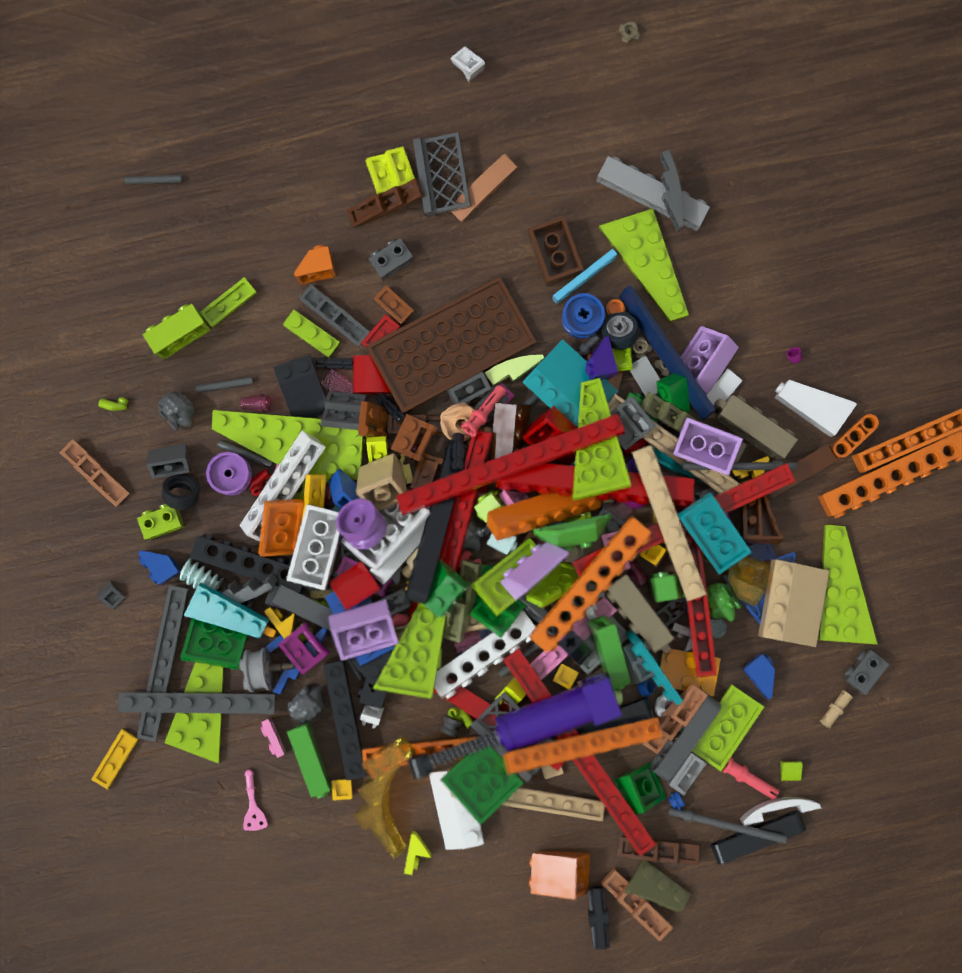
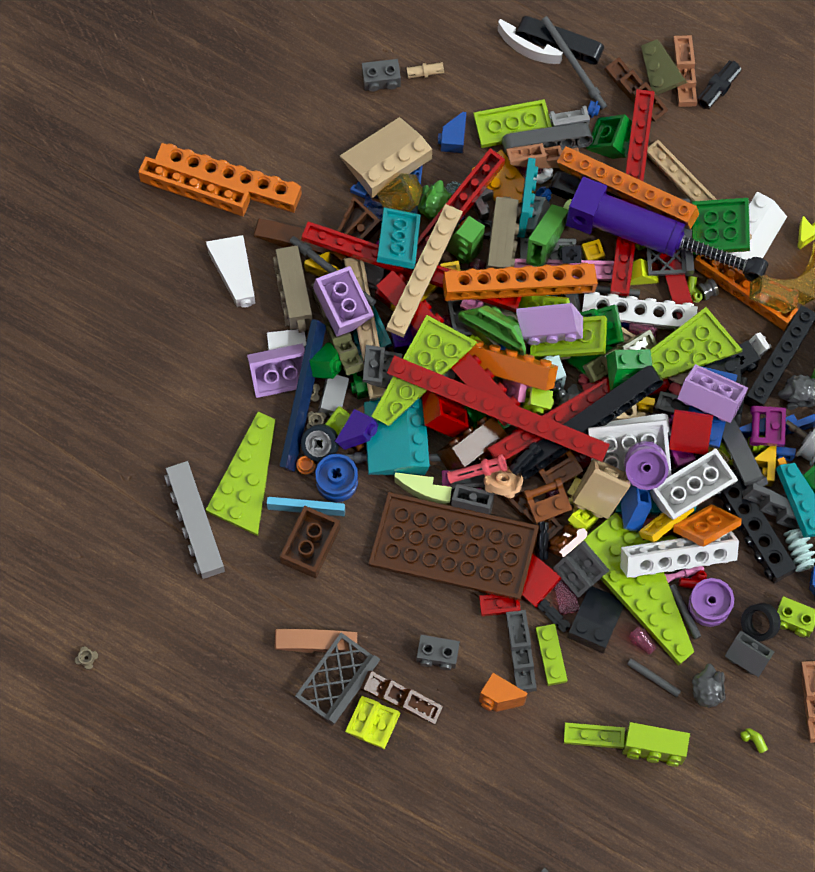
camera: 140 degrees left, 15 degrees down
dark orange plate [373,285,414,326] -> none
white slope [451,47,485,81] -> none
slope [529,851,590,899] -> none
dark grey slope [660,150,683,232] -> none
coral pin [722,757,779,800] -> none
lime slope [780,761,803,781] -> none
magenta hinge [786,347,803,364] -> none
lime wing [818,525,877,644] -> none
orange beam [830,414,879,459] -> none

